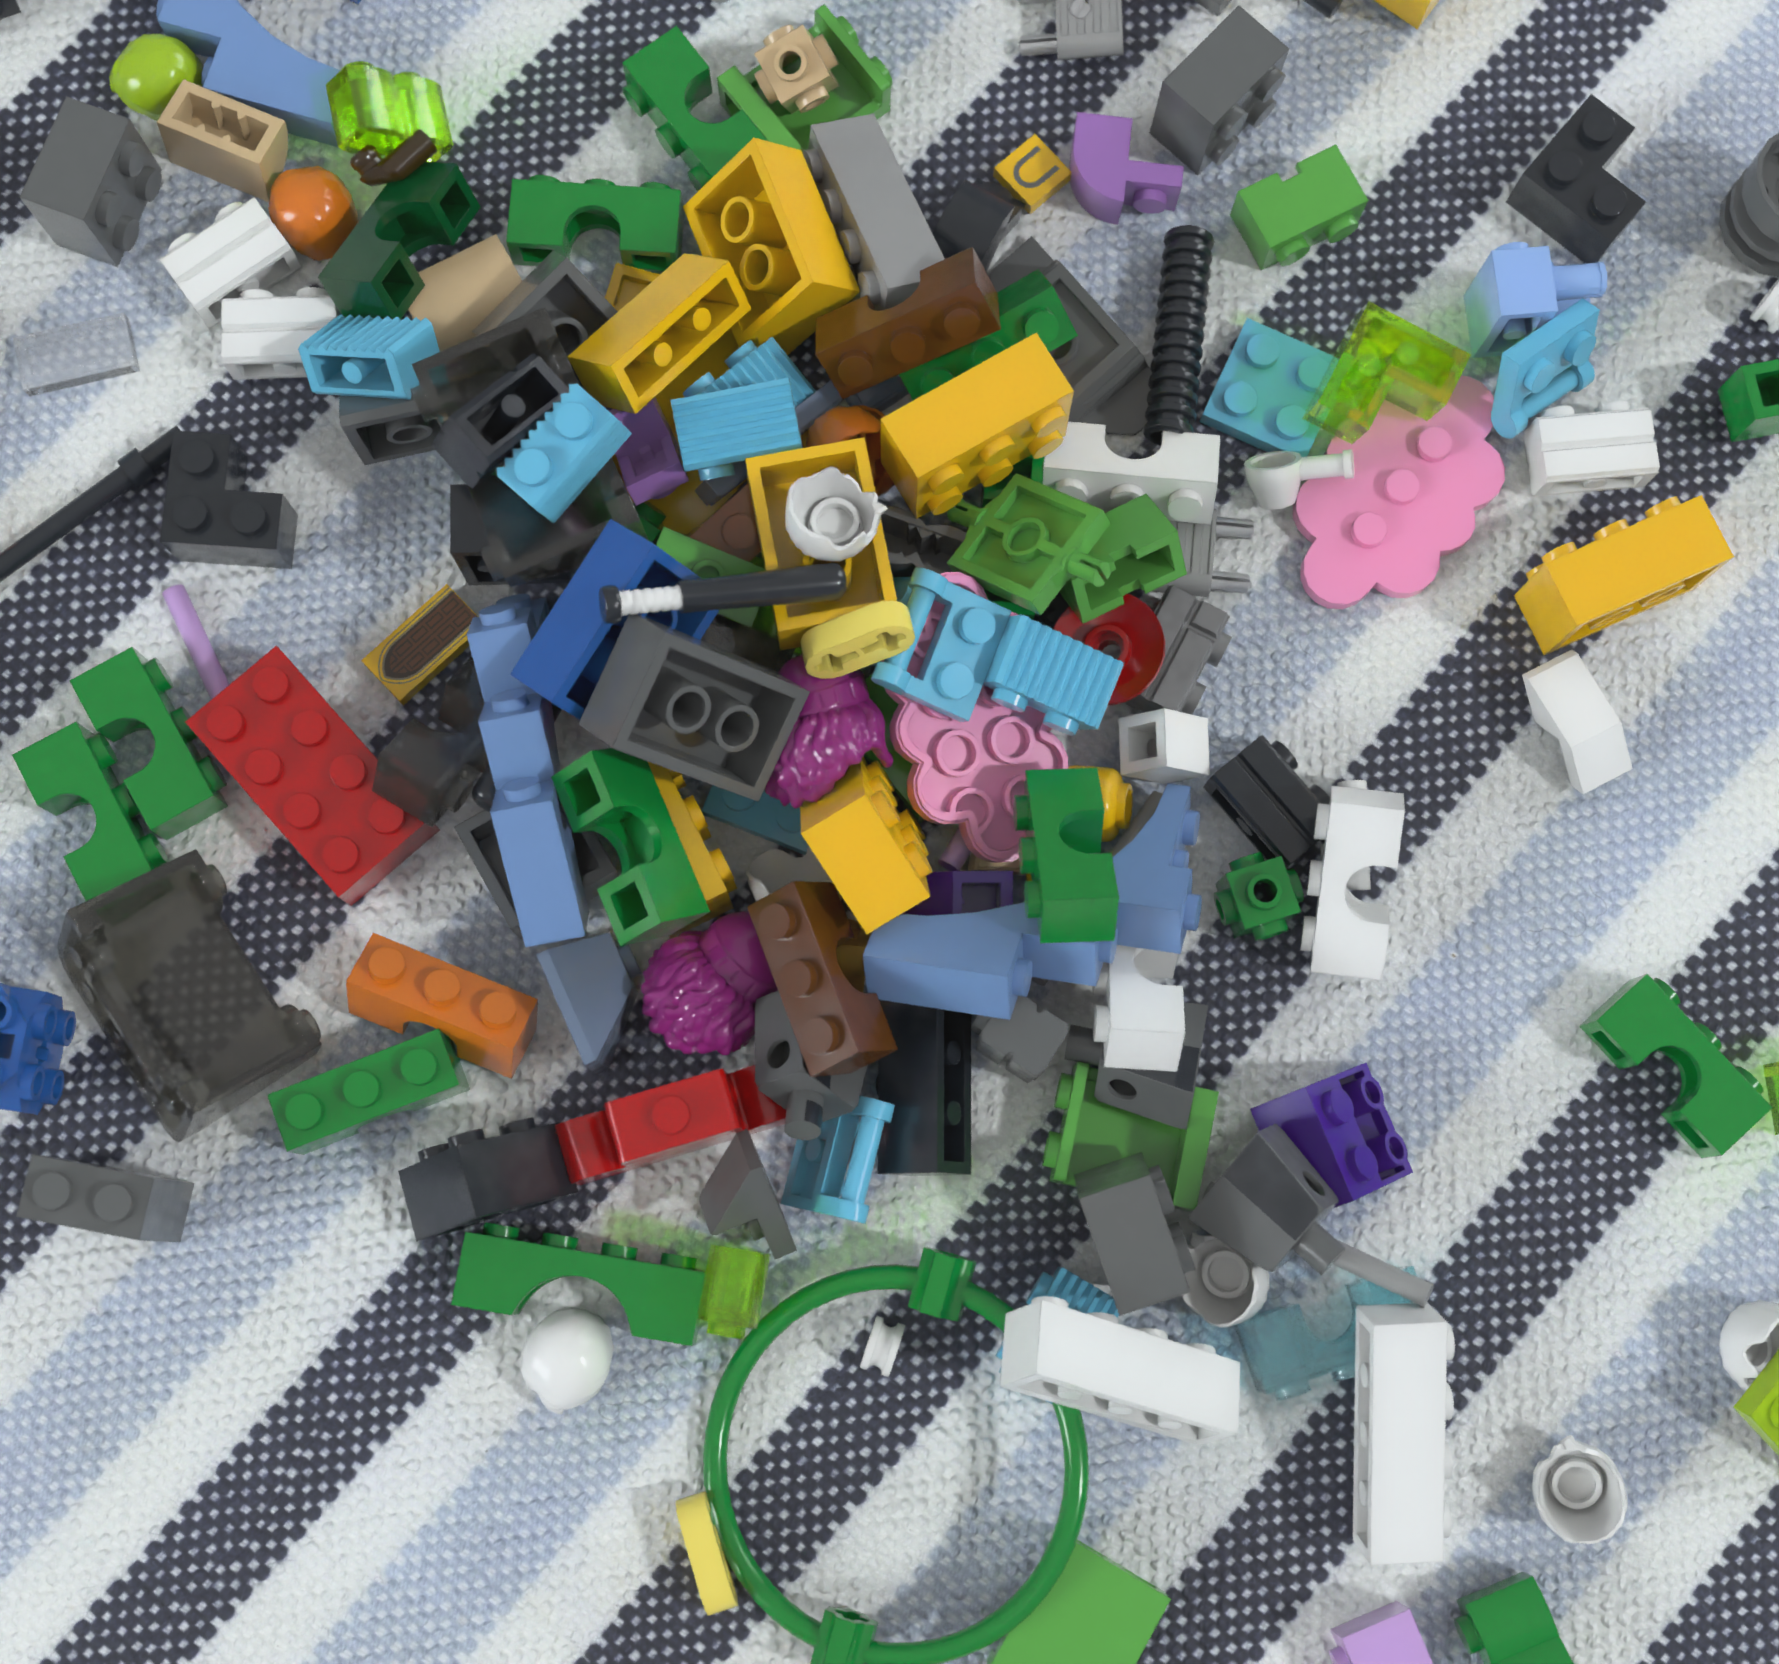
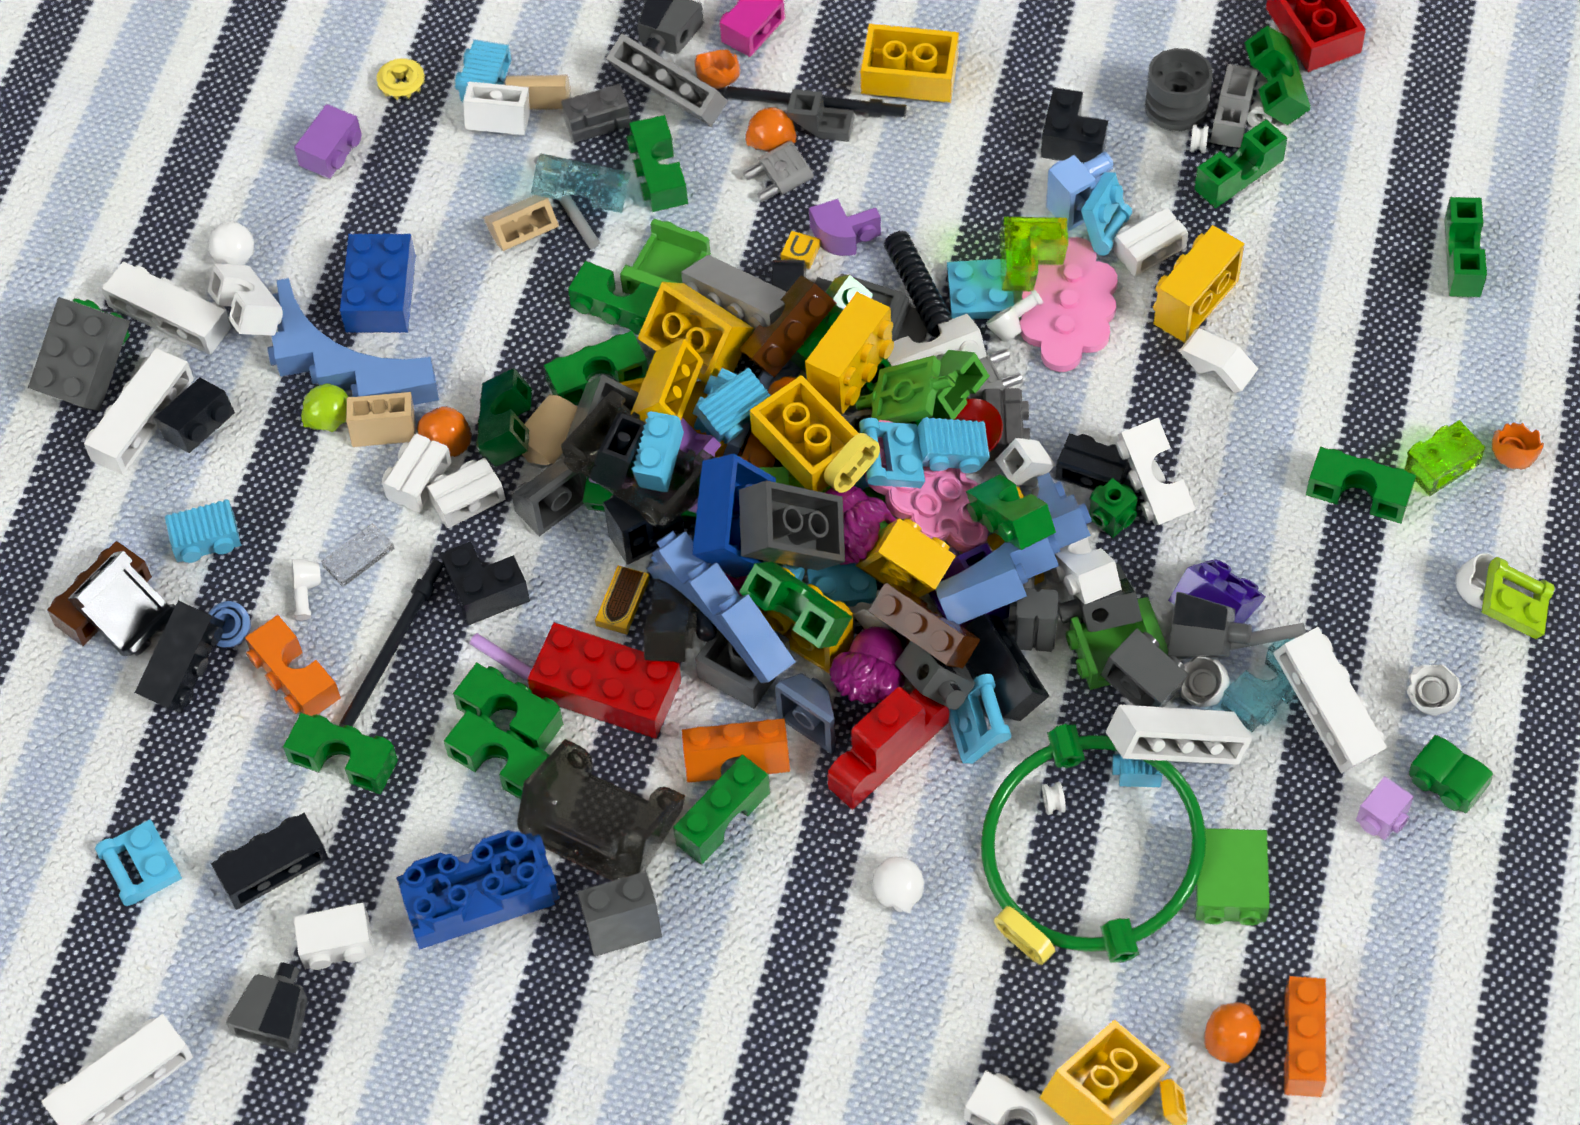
camera: 20 degrees left, 20 degrees down
dark grey brick [19,96,162,267] -> none
medium azure brick [298,314,444,400] -> none
clear neon green brick [325,61,454,162] -> none
dark brown arm [350,129,437,187] -> none
black brick [398,1118,579,1241] -> none
green arch [451,1222,709,1346] -> none
black piece [599,563,847,624] -> none
clear neon green brick [697,1244,771,1339] -> none
dark grey slope [699,1128,797,1259] -> none
tan brick [754,25,839,114] -> none
white hair [785,467,888,561] -> none
dark grey brick [1149,5,1289,176] -> none
bright green brick [1230,144,1368,270] -> none

